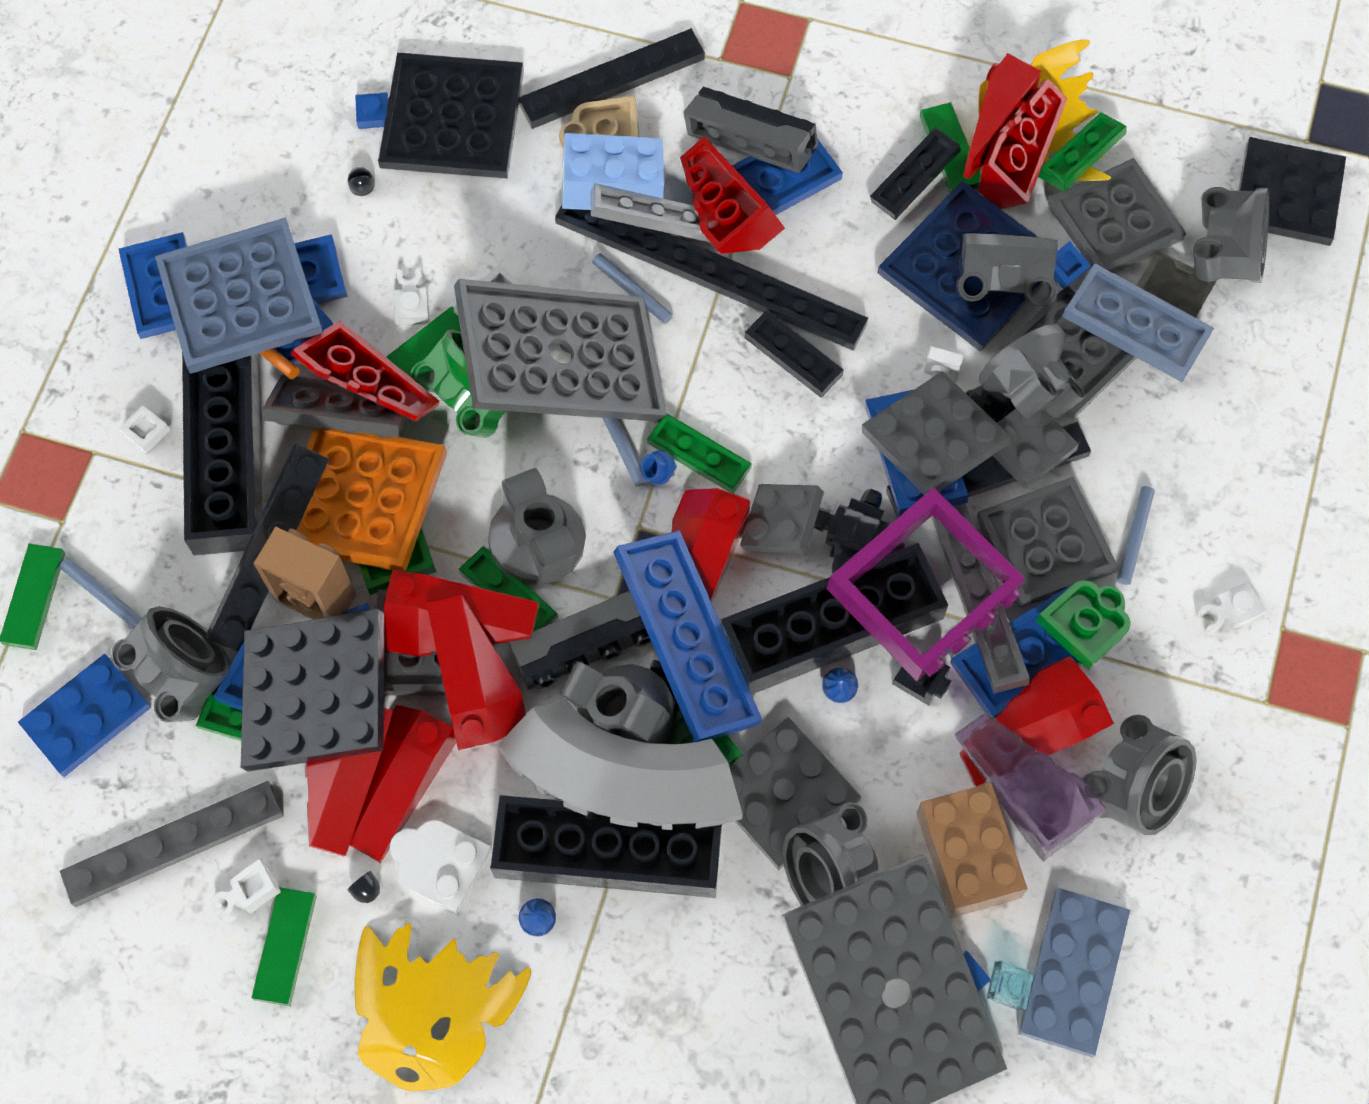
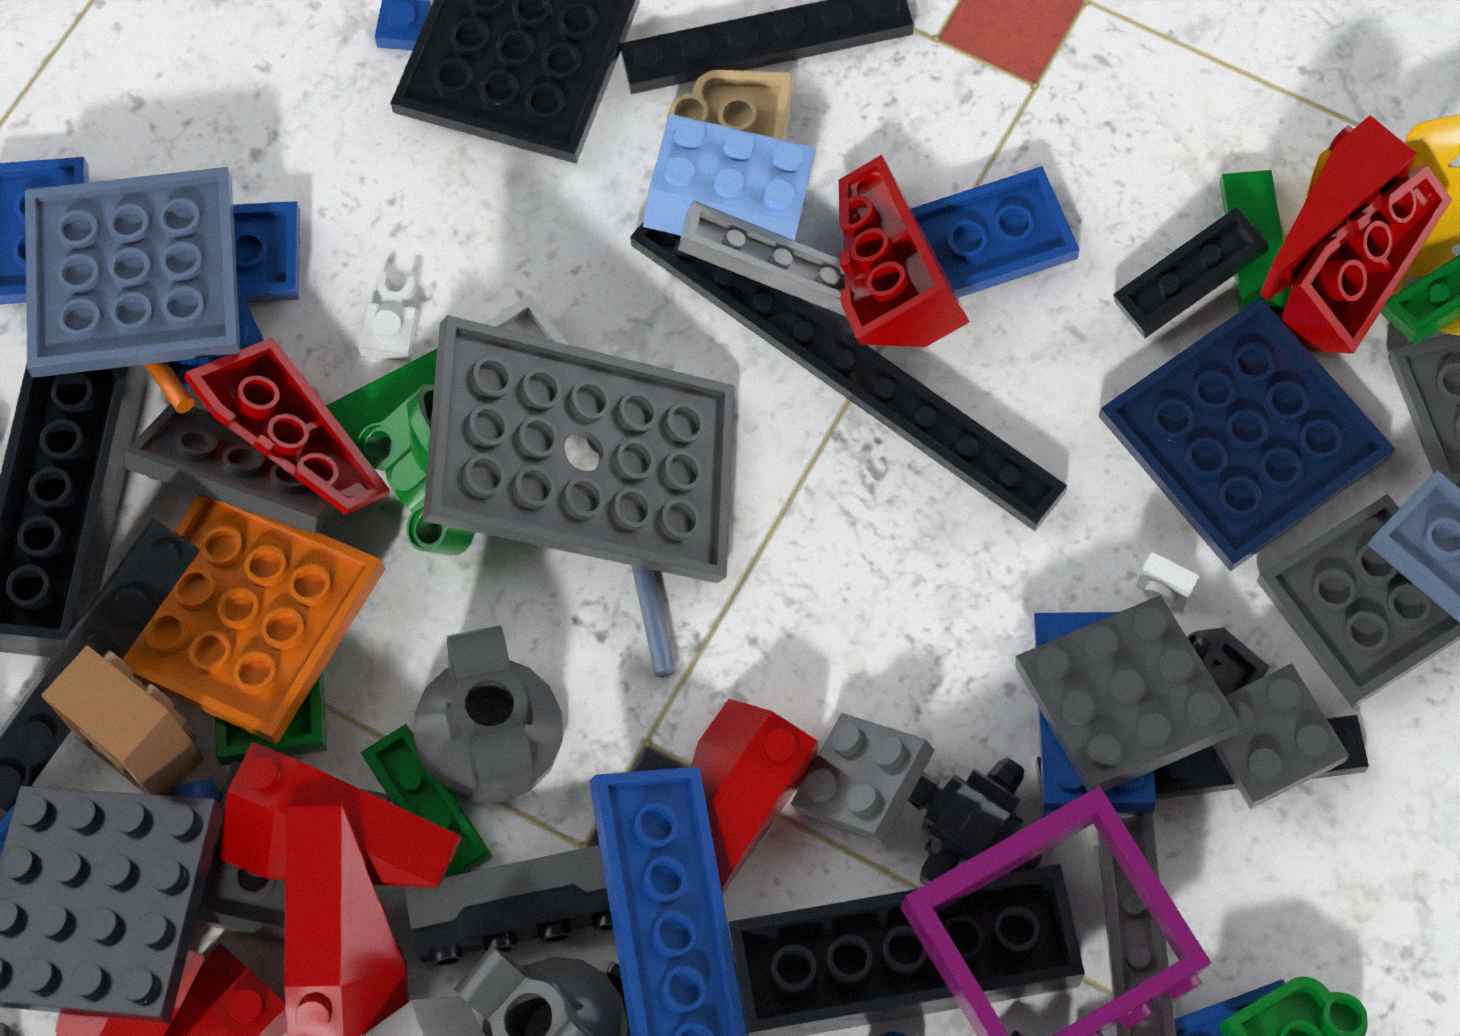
camera: 15 degrees right, 0 degrees up
black hinge [347,167,375,196] -> none
sand blue bar [592,253,673,324] -> none
blue plate [641,450,677,485] -> none
green tile [647,413,752,494] -> none
dark grey piece [683,86,818,173] -> none
black plate [744,310,844,398] -> none
dark grey piece [956,233,1059,306] -> none
dark grey plate [977,477,1118,608] -> none
dark grey piece [978,324,1085,419] -> none
blue plate [1054,241,1091,290] -> none
sand blue bar [1117,486,1155,585] -> none

